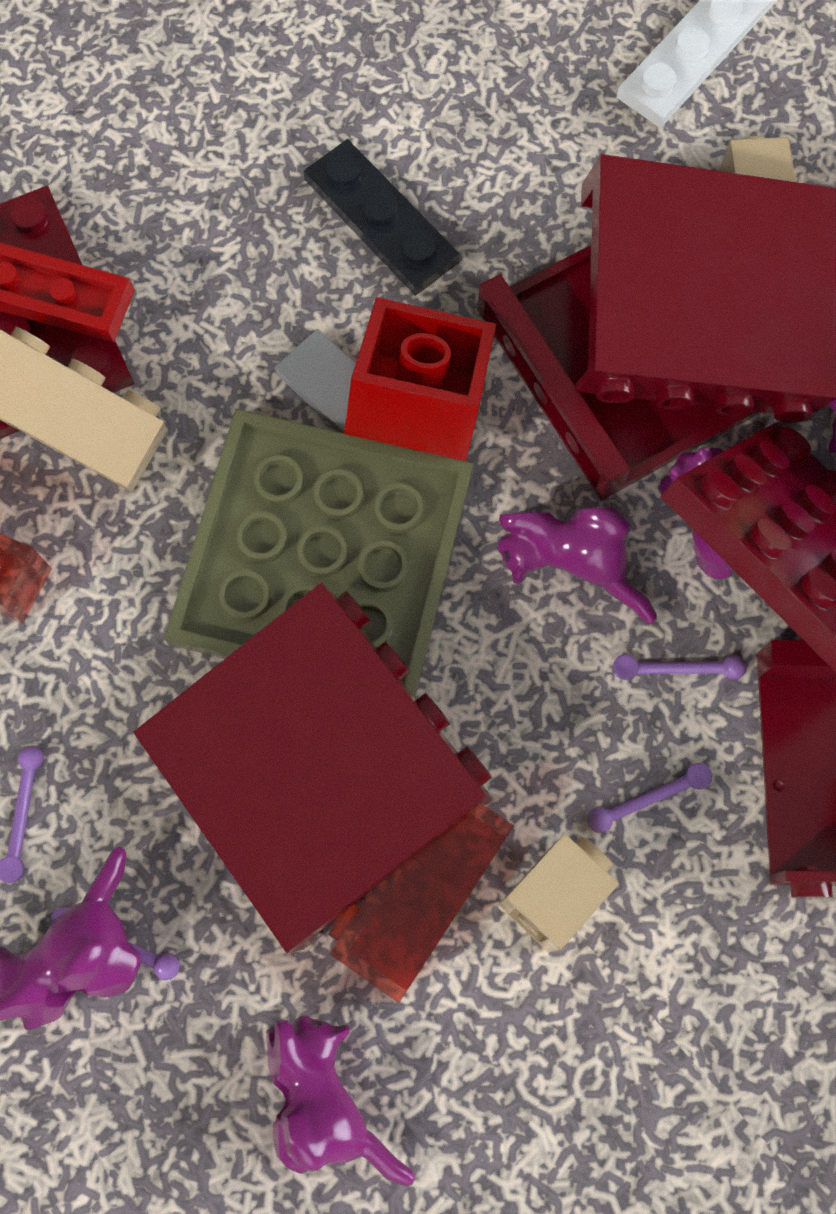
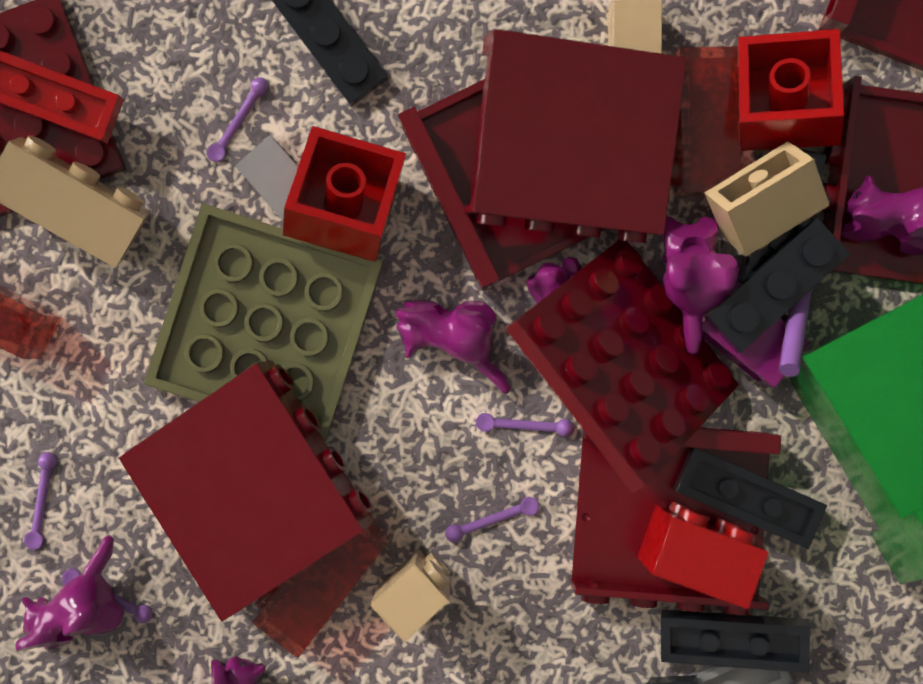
camera: 10 degrees right, 15 degrees up
none -> medium lavender hinge [207,77,269,162]

